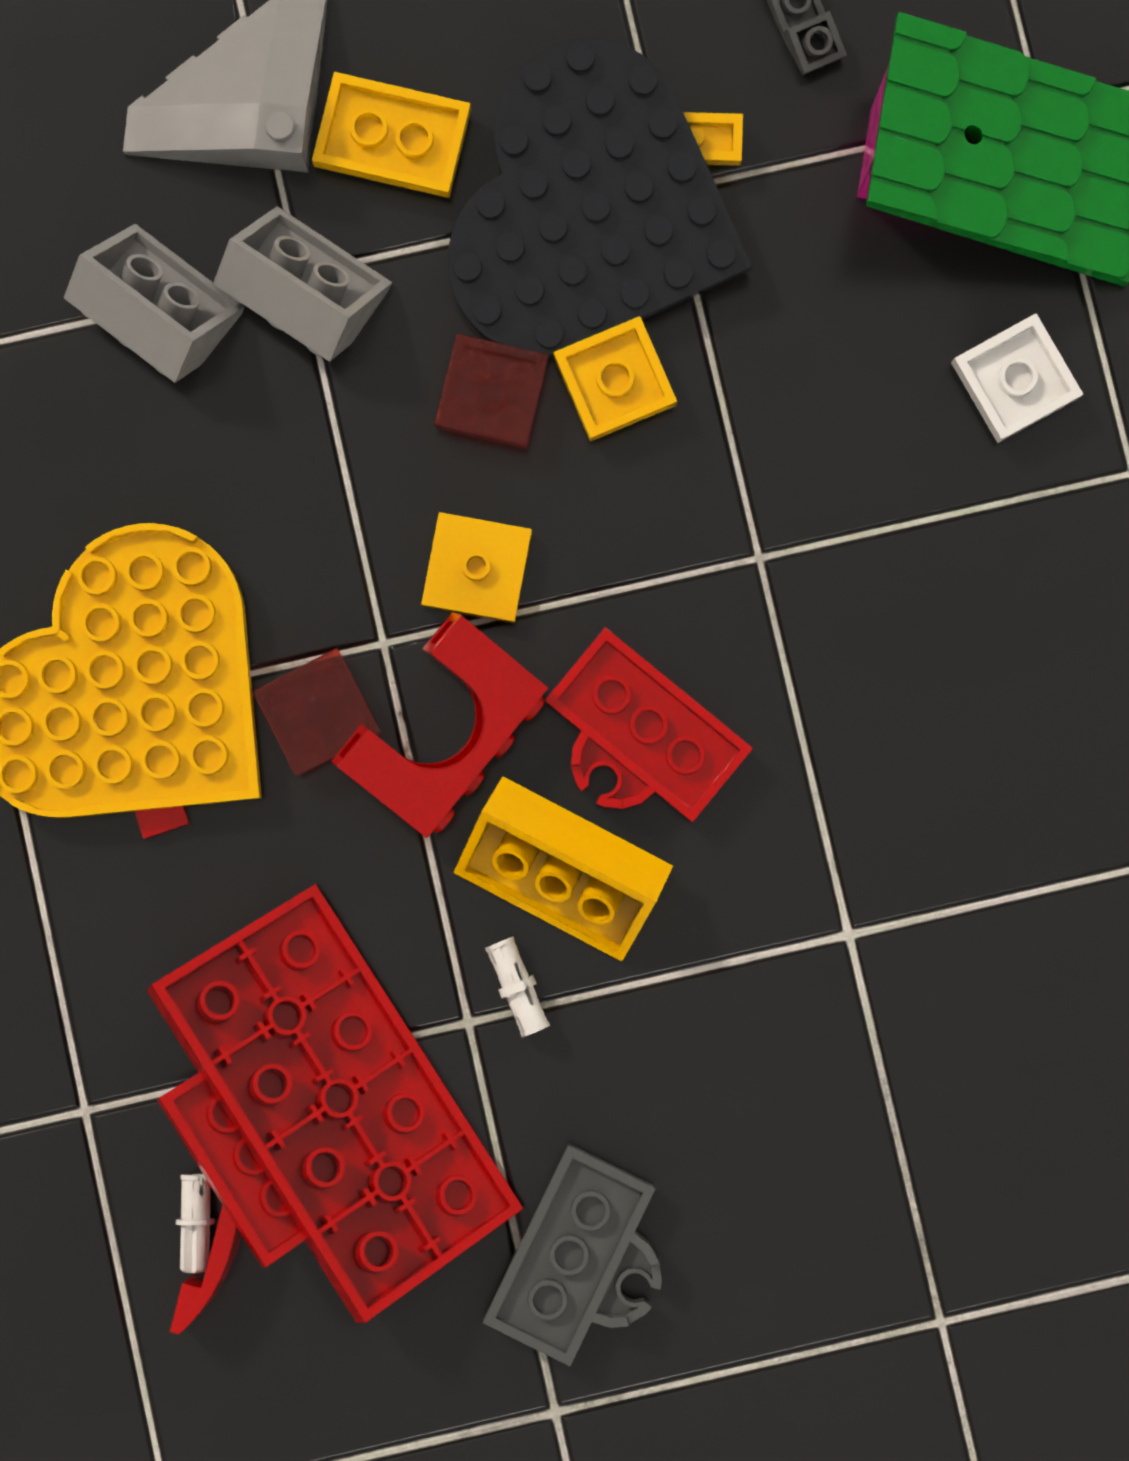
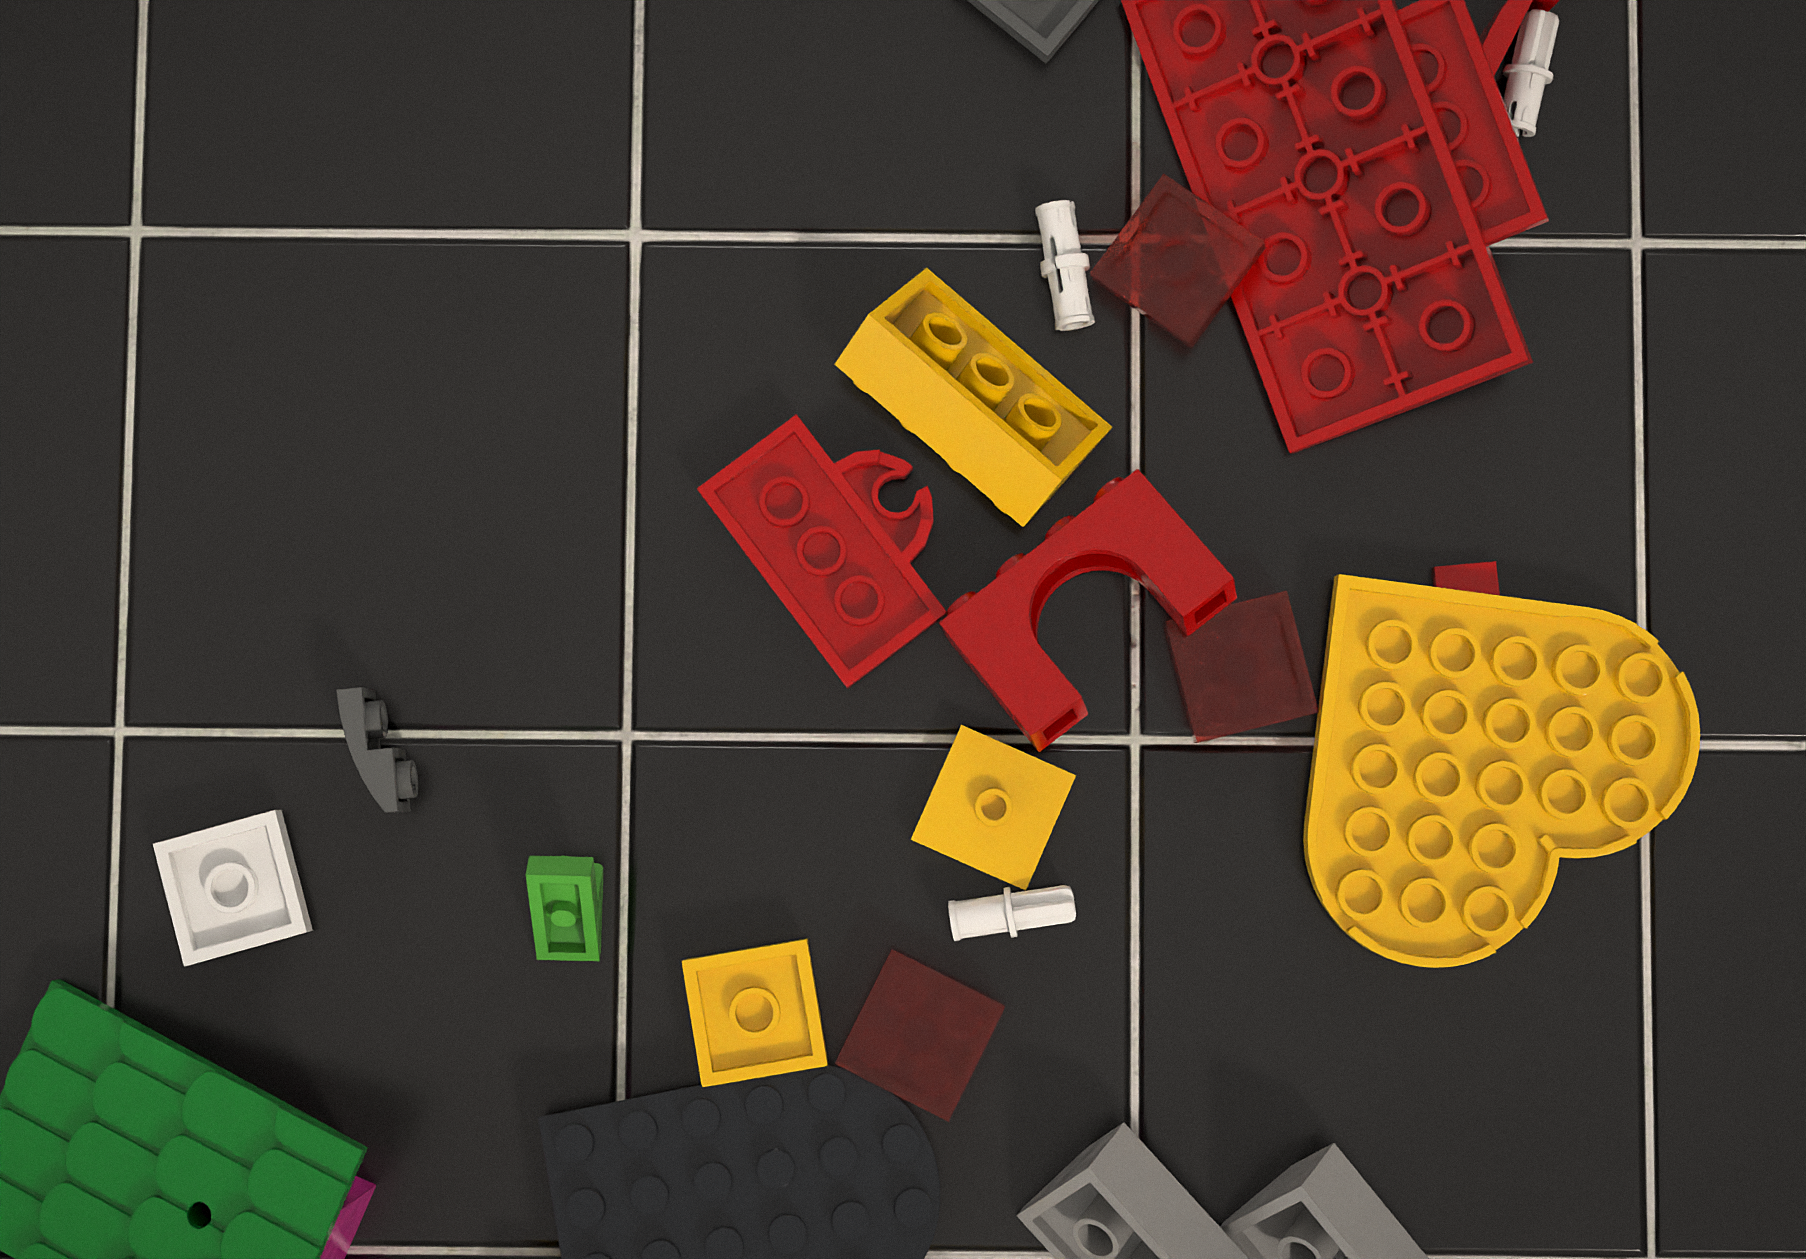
camera: 165 degrees left, 0 degrees up
none -> dark grey slope [336,687,418,813]
none -> bright green slope [526,856,603,961]
none -> white axle [948,885,1076,941]
none -> clear red plate [1090,174,1266,348]

